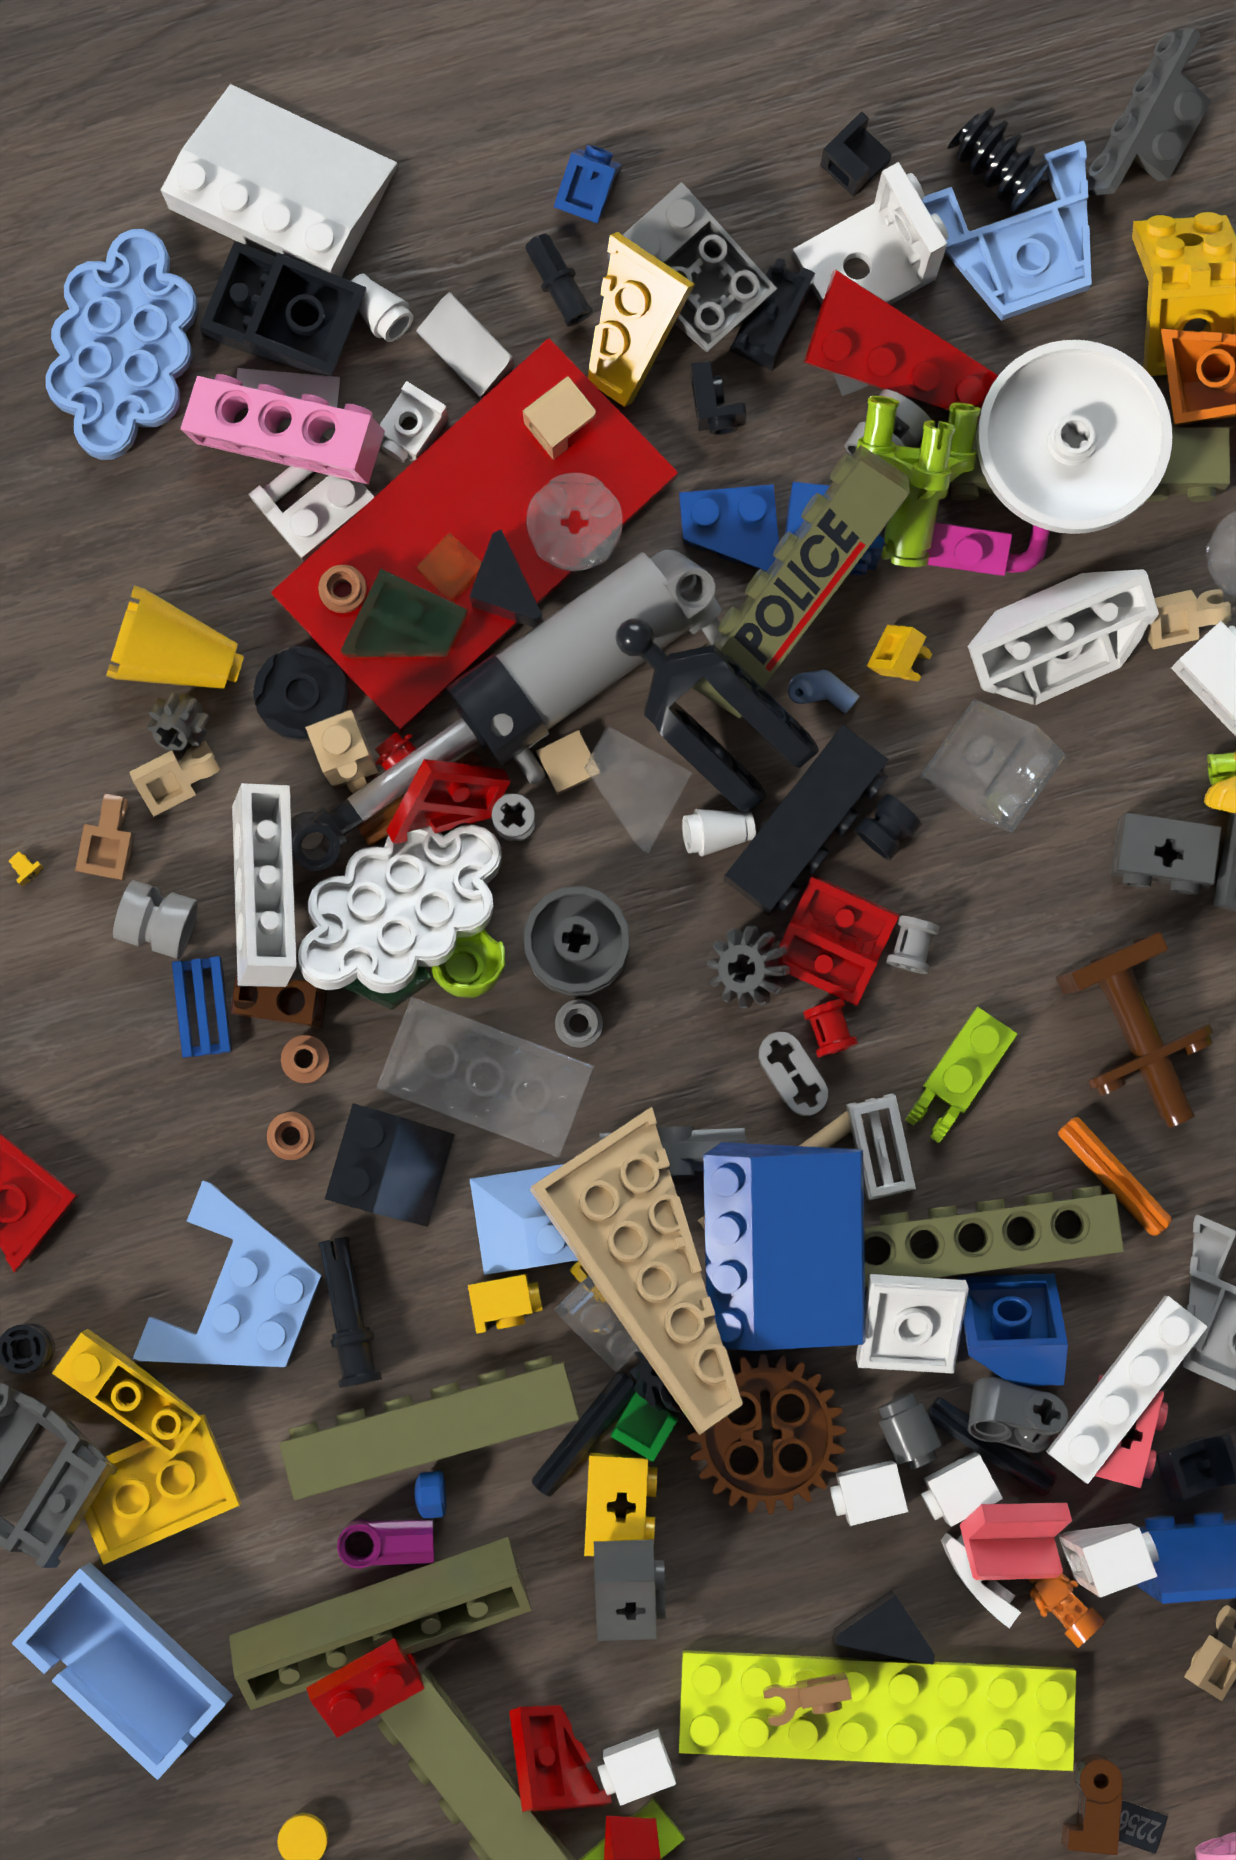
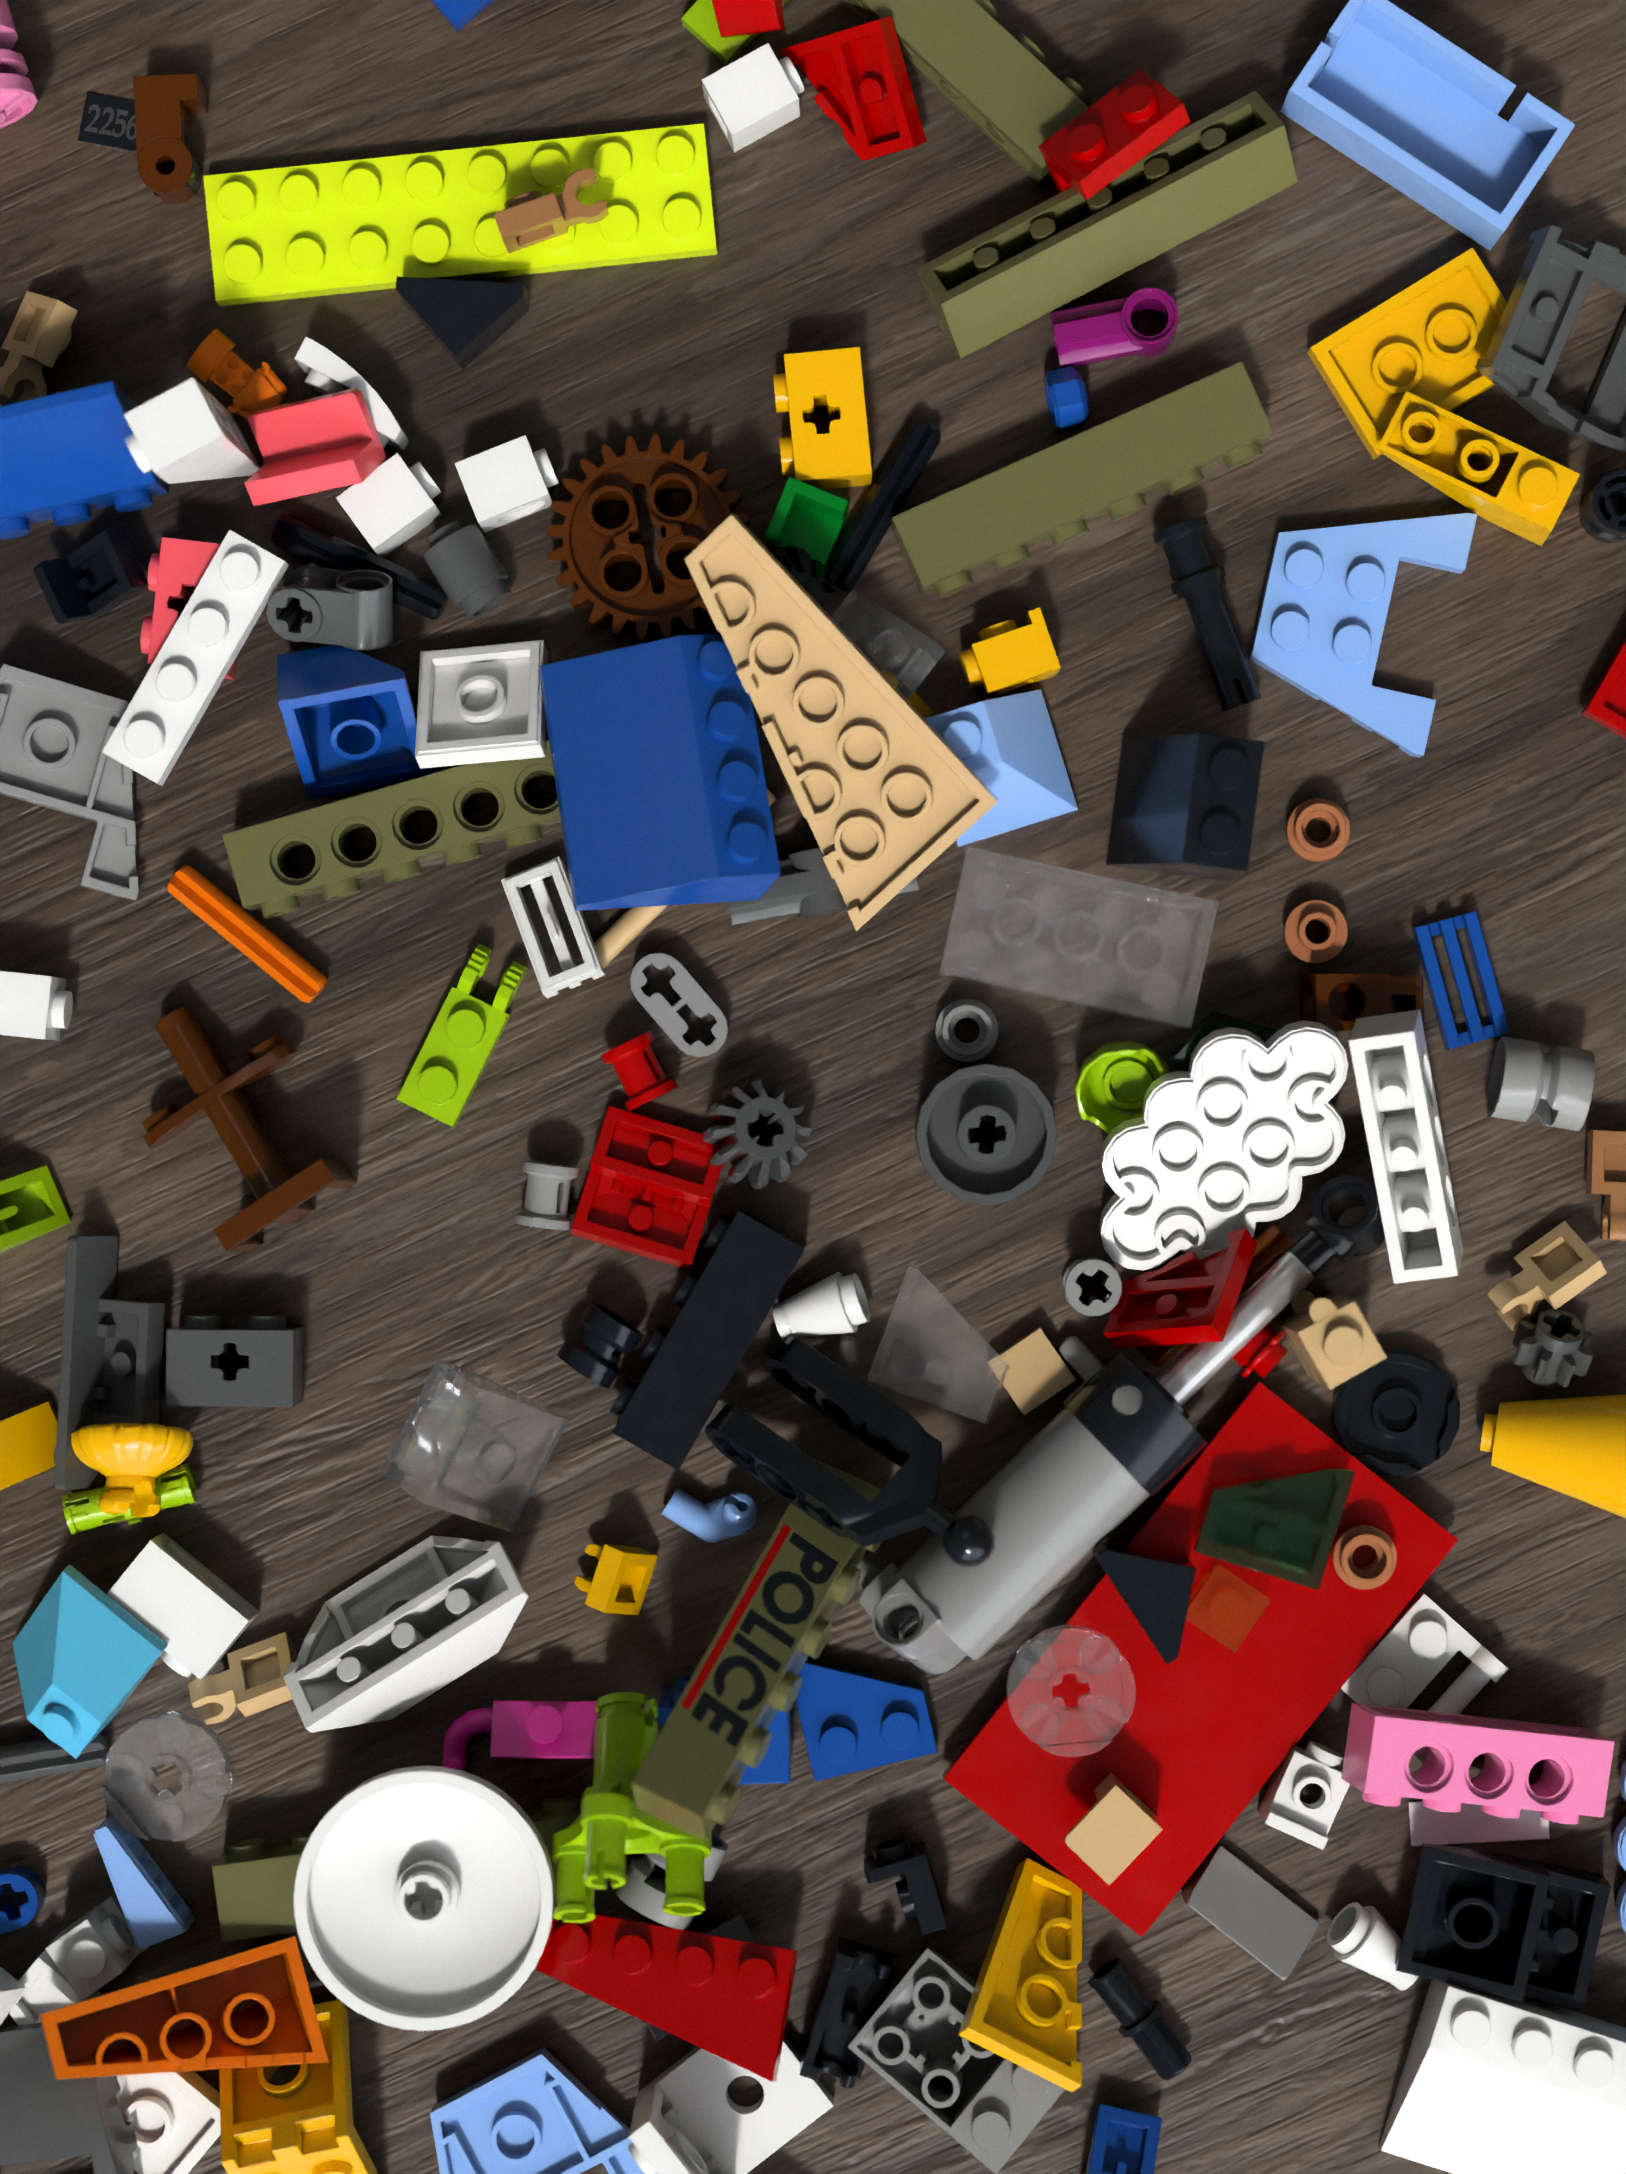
camera: 170 degrees right, 5 degrees up
dark grey brick [594,1539,666,1641] -> none

